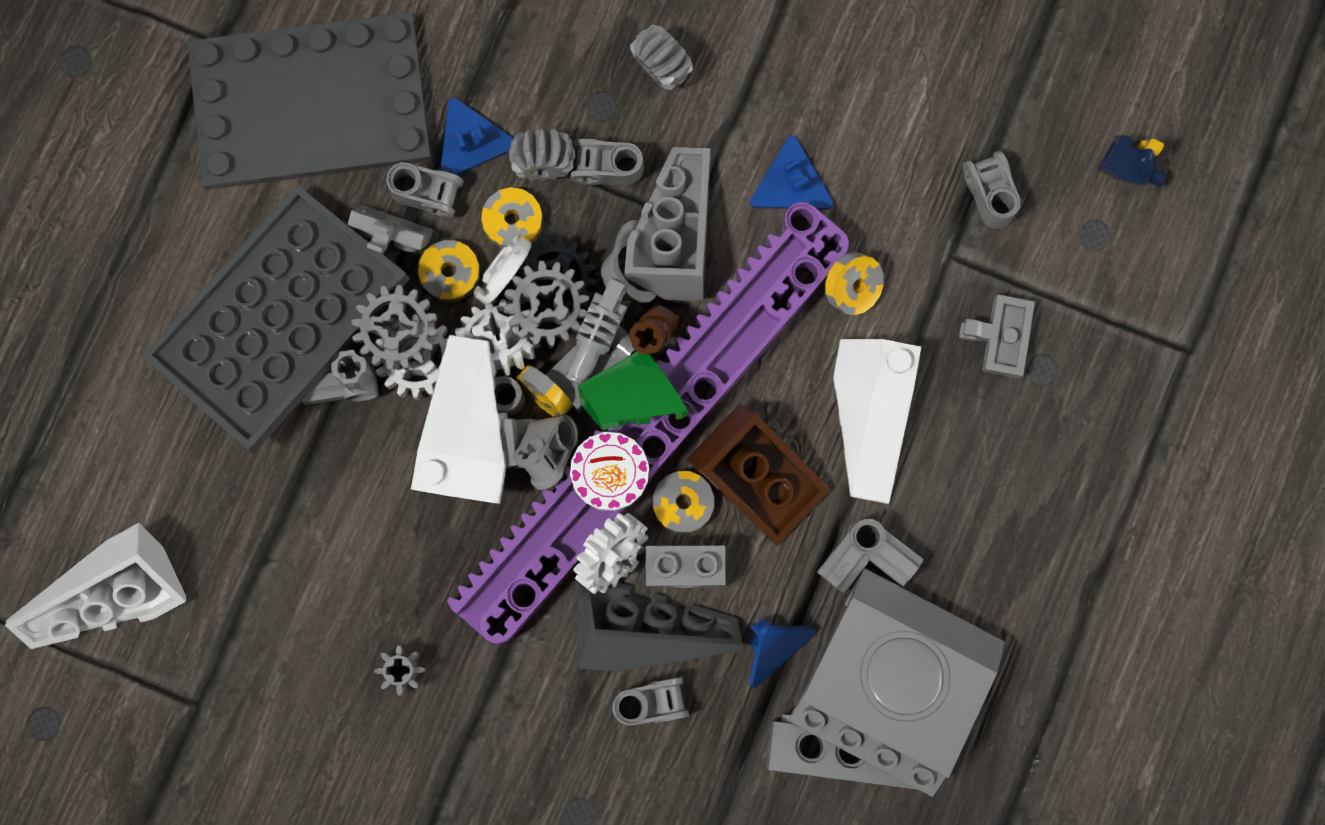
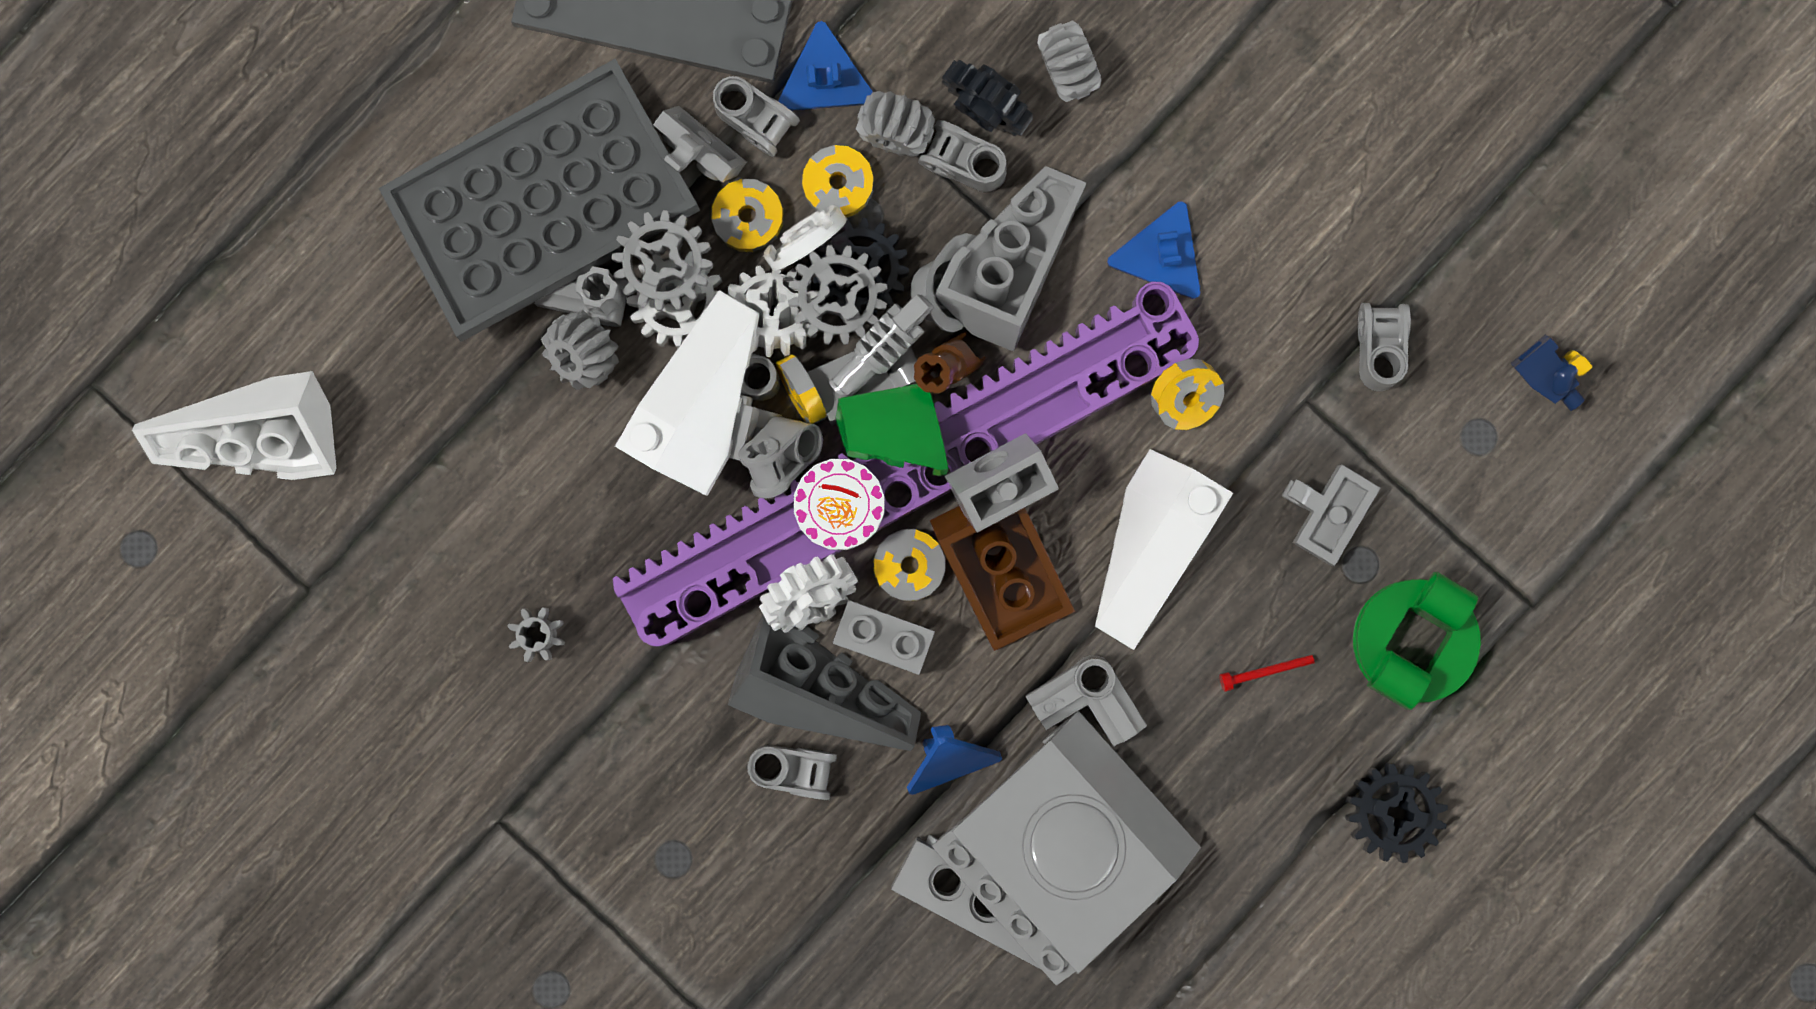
camera: 25 degrees right, 5 degrees up
none -> light grey gear [541,310,619,390]
none -> black gear [942,60,1033,137]
none -> light grey brick [945,433,1059,532]
none -> red piece [1219,655,1315,692]
none -> black gear [1345,763,1448,863]
none -> green piece [1353,572,1481,710]

